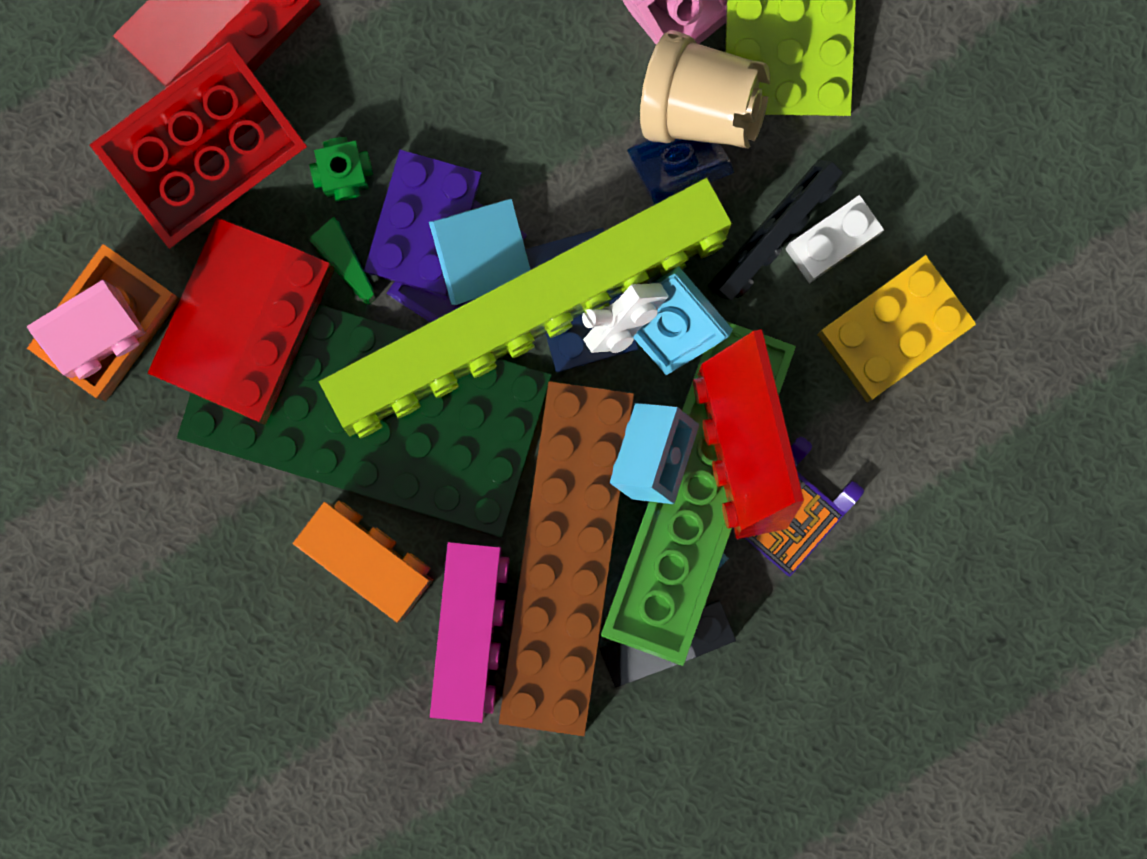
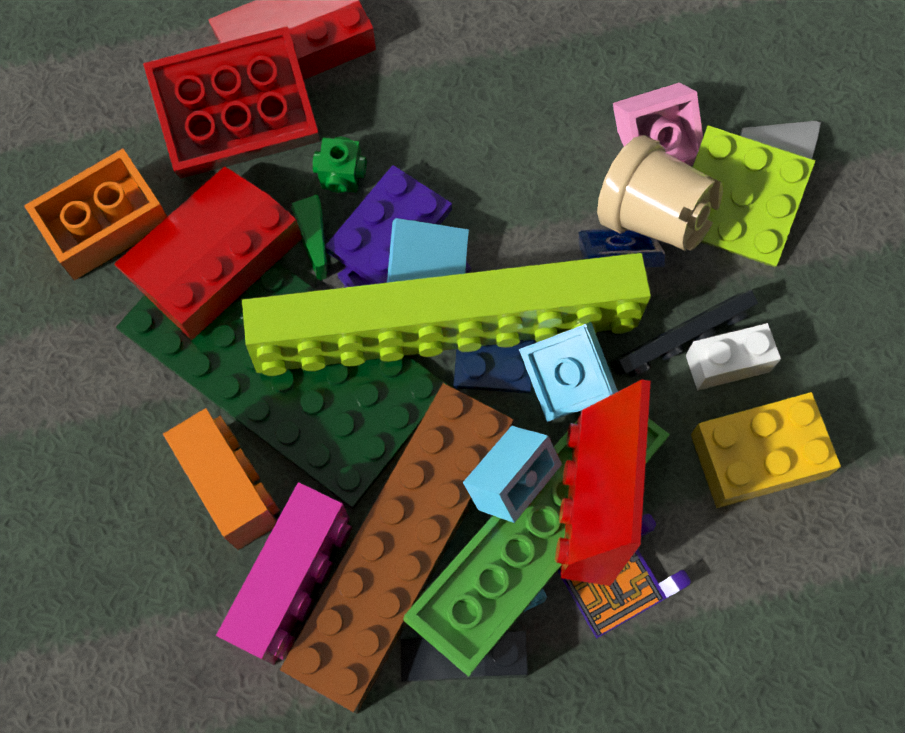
camera: 20 degrees right, 15 degrees down
bright pink slope [27,280,146,380] -> none
white plate [582,283,669,353] -> none

